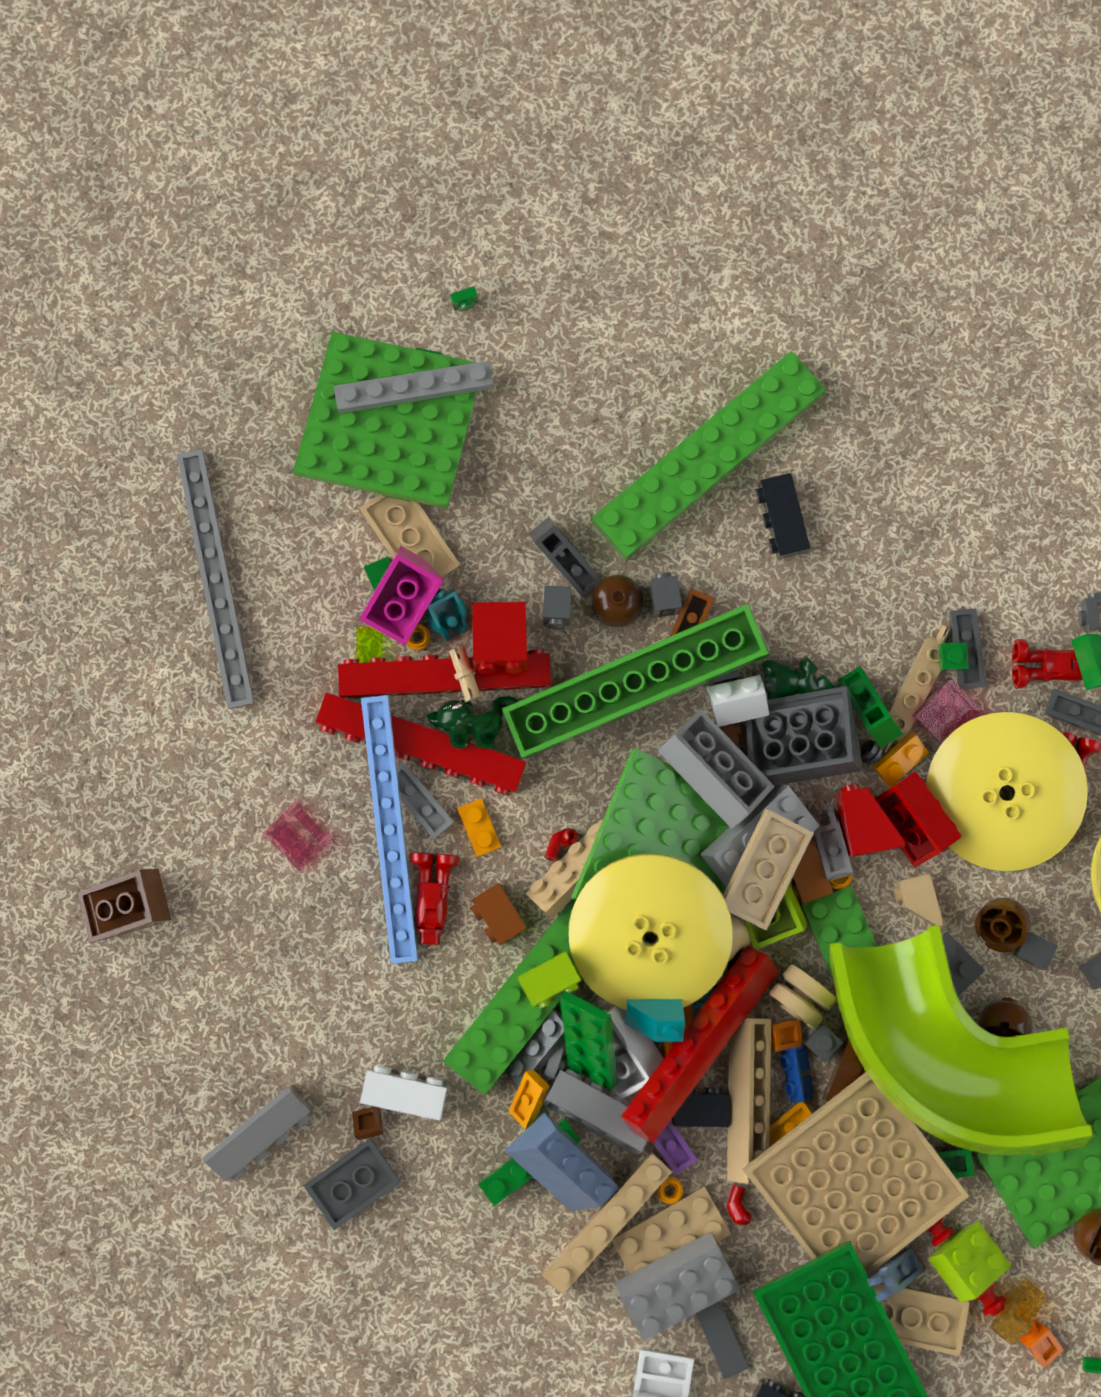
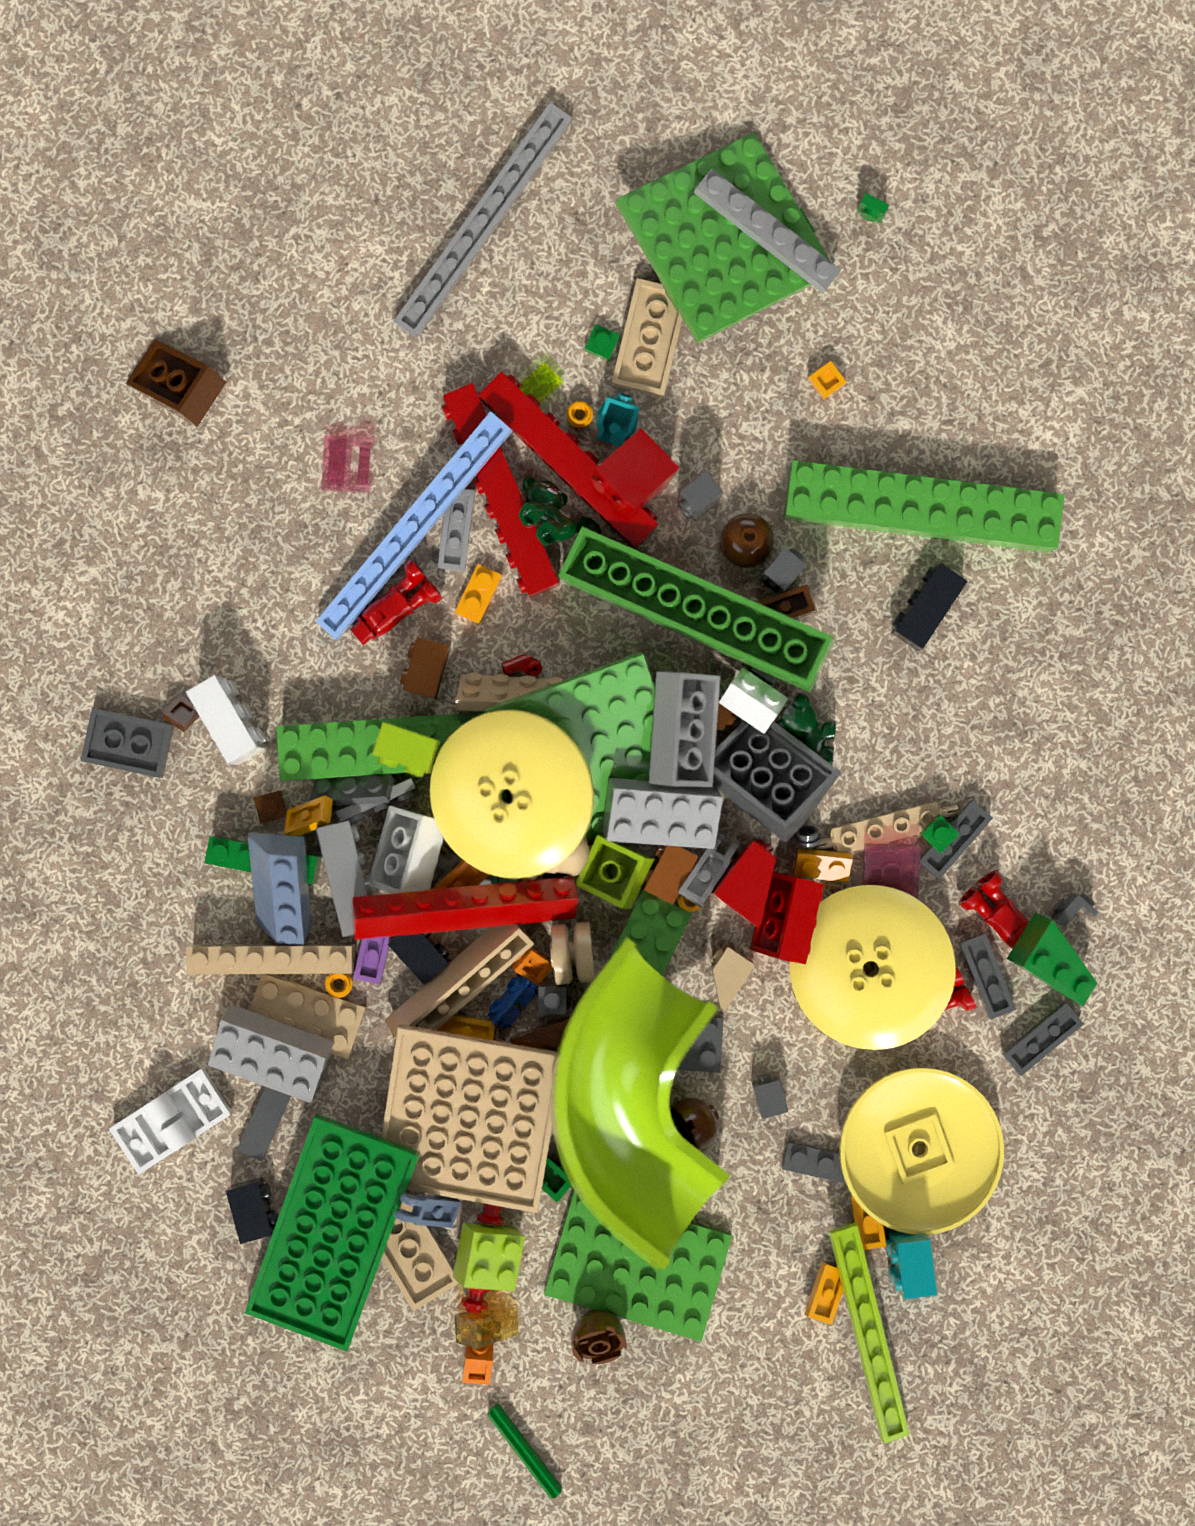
camera: 45 degrees right, 5 degrees up
light grey slope [202,1085,312,1182] -> none
dark pink slope [359,546,444,646] -> none
tan pin [449,646,482,702] -> none
dark grey slope [529,517,602,598] -> none
green plate [560,991,618,1091] -> none
teal slope [625,999,685,1042] -> none
tan plate [723,809,814,930] -> none
red arm [726,1184,752,1225] -> none
green slope [838,666,903,748] -> none
reddish brown cylinder [975,898,1031,952] -> none
none -> reddish brown plate [253,791,287,824]
none -> light orange plate [808,361,847,400]

